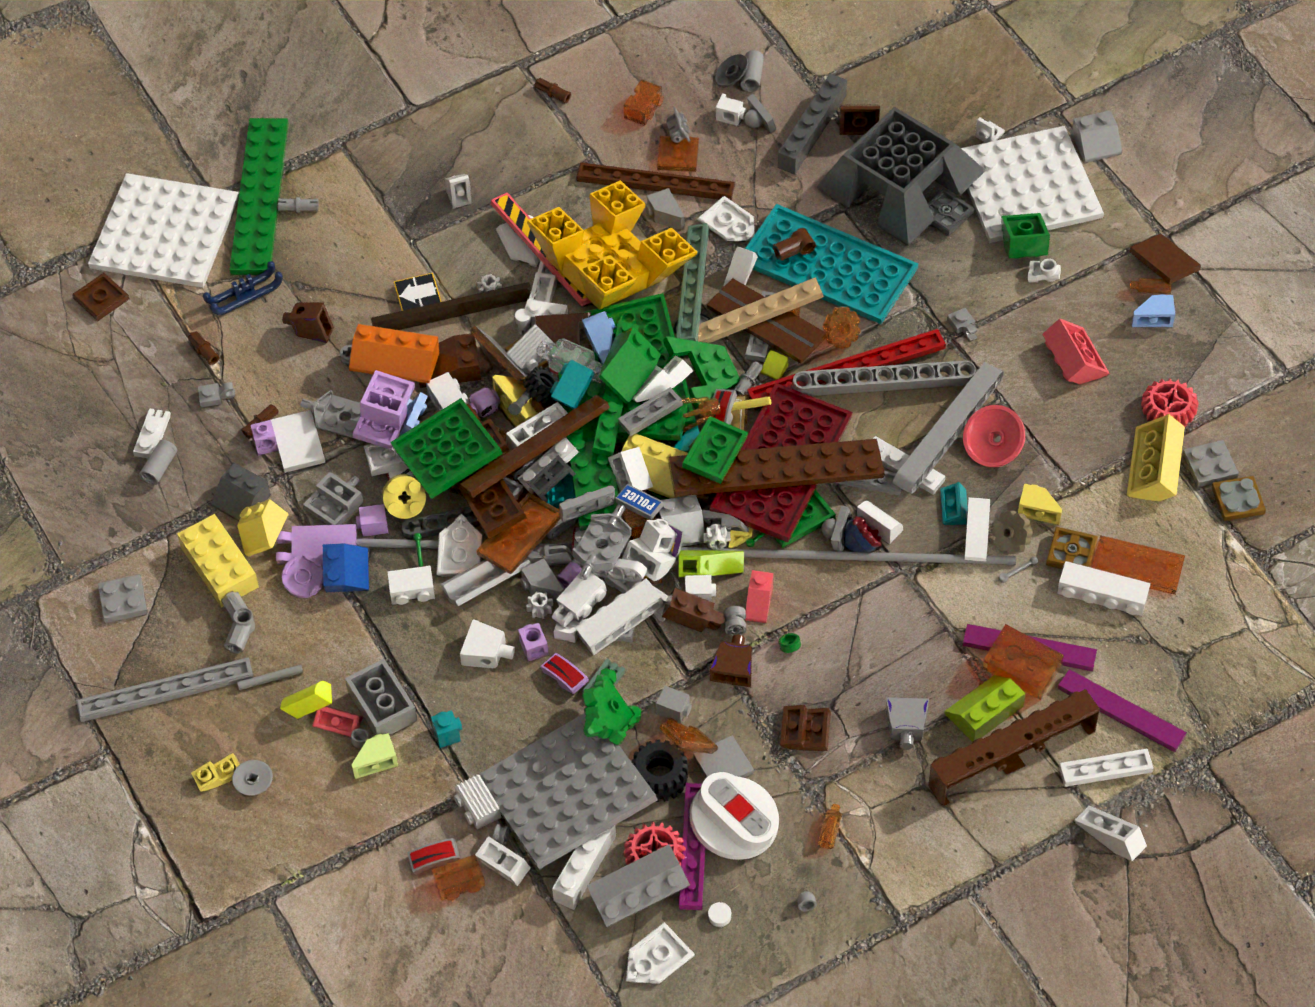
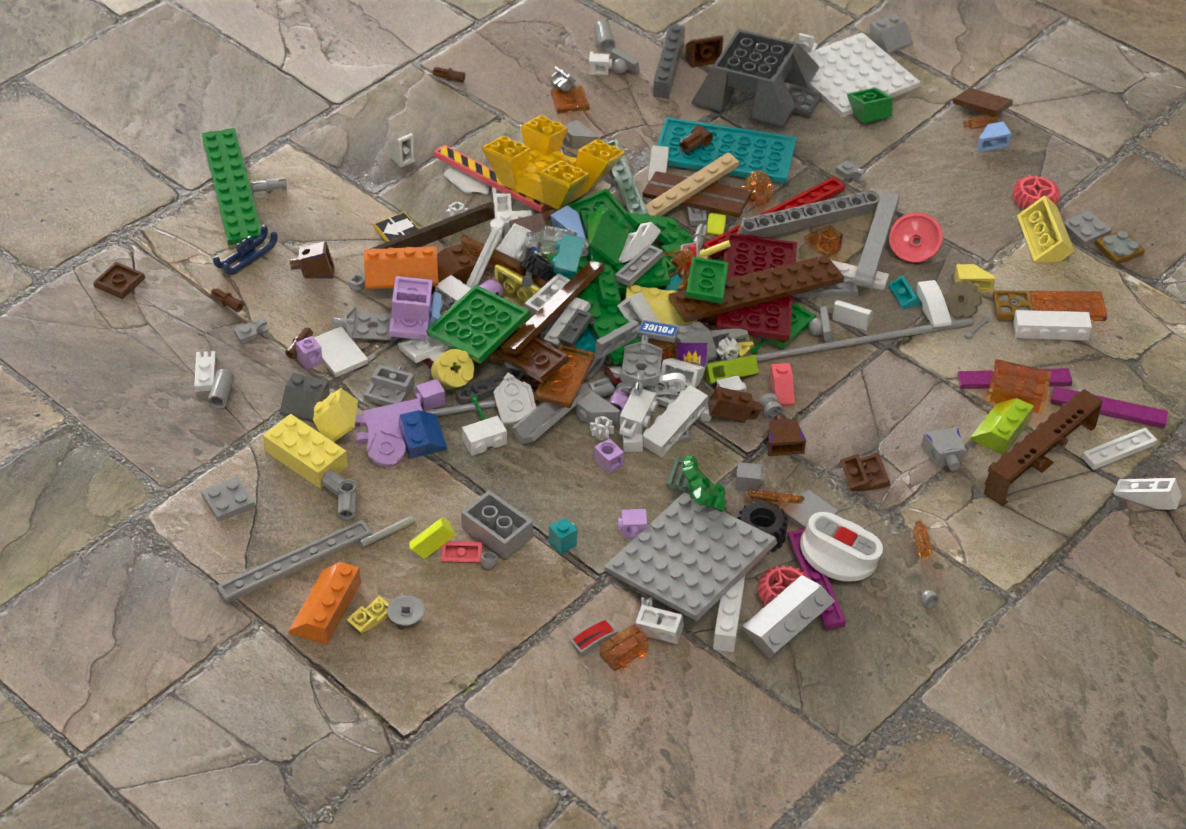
camera: 20 degrees left, 10 degrees down
white plate [88,173,239,288] -> none
yellowish green slope [352,733,398,779] -> none
white brick [454,774,501,830] -> none
white torso [460,620,515,668] -> none
slope [540,653,589,694] -> none
reddish brown tile [577,162,735,201] -> none
clear orange brick [623,79,664,126] -> none
white tile [626,922,695,984] -> none
white brick [640,519,677,552] -> none
white tile [697,196,755,241] -> none
white tile [708,902,731,927] -> none
dark grey dish [715,54,748,87] -> none
green tile [778,633,801,653] -> none
hair [844,516,882,552] -> none
white plate [1028,259,1061,283] -> none
coral slope [1042,318,1110,385] -> none
none -> orange slope [288,562,361,645]
none -> white axle [466,227,503,288]
none -> lavender brick [618,509,647,538]
none -> clear orange slope [804,225,843,257]

